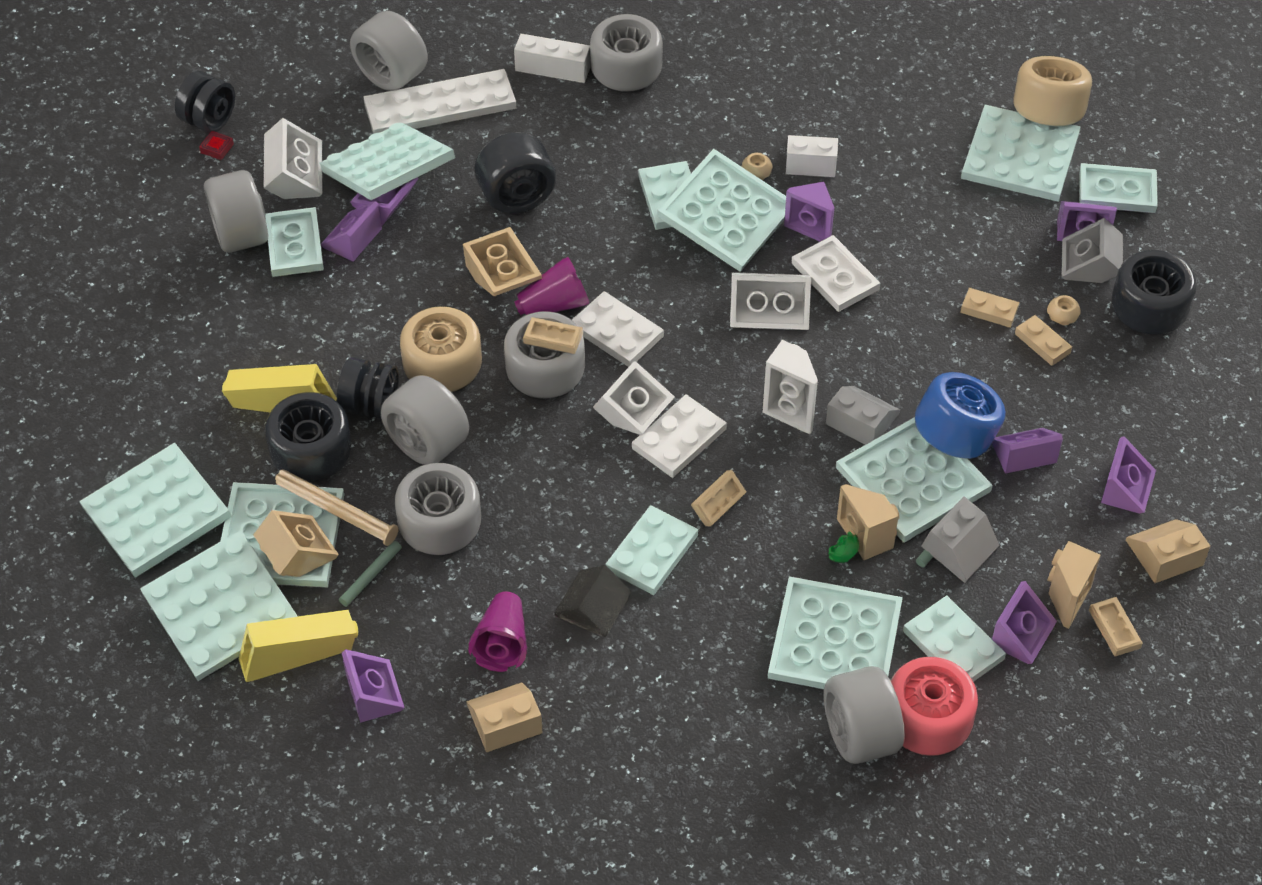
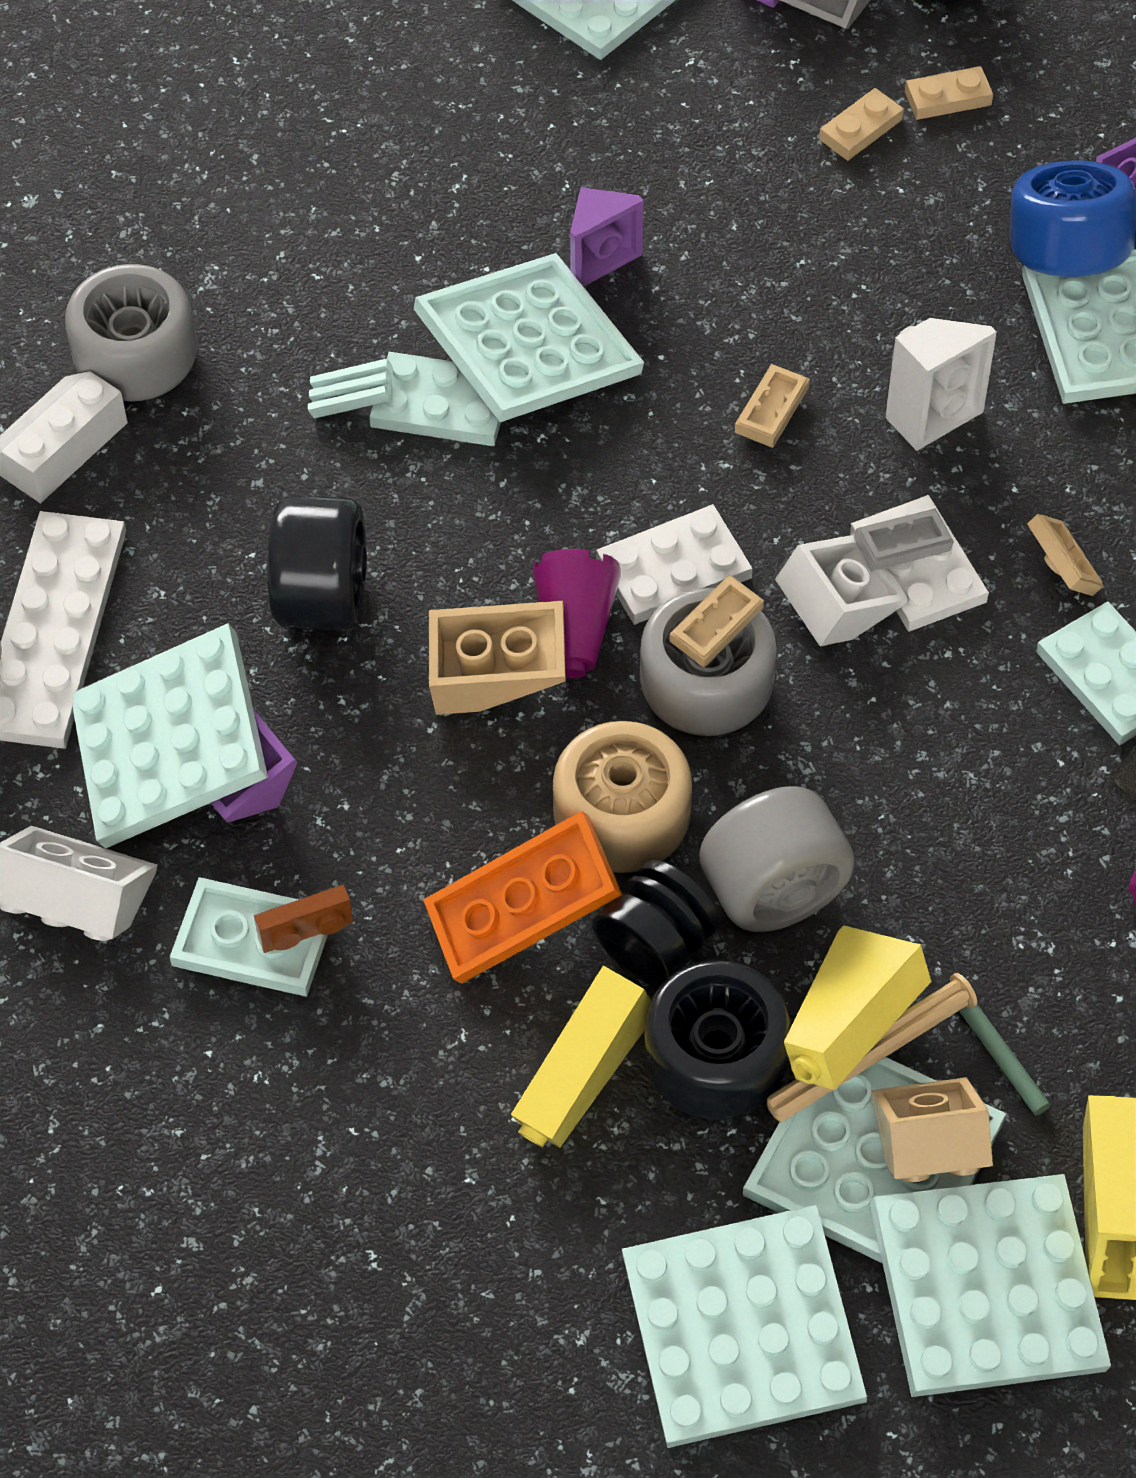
camera: 65 degrees left, 5 degrees up
light grey wheel [204,170,269,253] -> none
medium lavender slope [321,201,382,261] -> none
light grey wheel [395,463,481,555] -> none
white slope [730,273,811,330] -> none
tan plate [741,153,773,180] -> none
white slope [786,135,838,177] -> none
white plate [792,235,880,312] -> none
light grey slope [826,386,900,445] -> none
tan plate [1047,295,1081,326] -> none
none -> dark orange plate [254,884,353,953]
none -> light aqua tile [308,359,393,418]
none -> orange plate [423,811,622,984]
none -> tan plate [735,364,810,448]
none -> light yellow slope [784,925,931,1090]
none -> light grey plate [854,508,954,571]

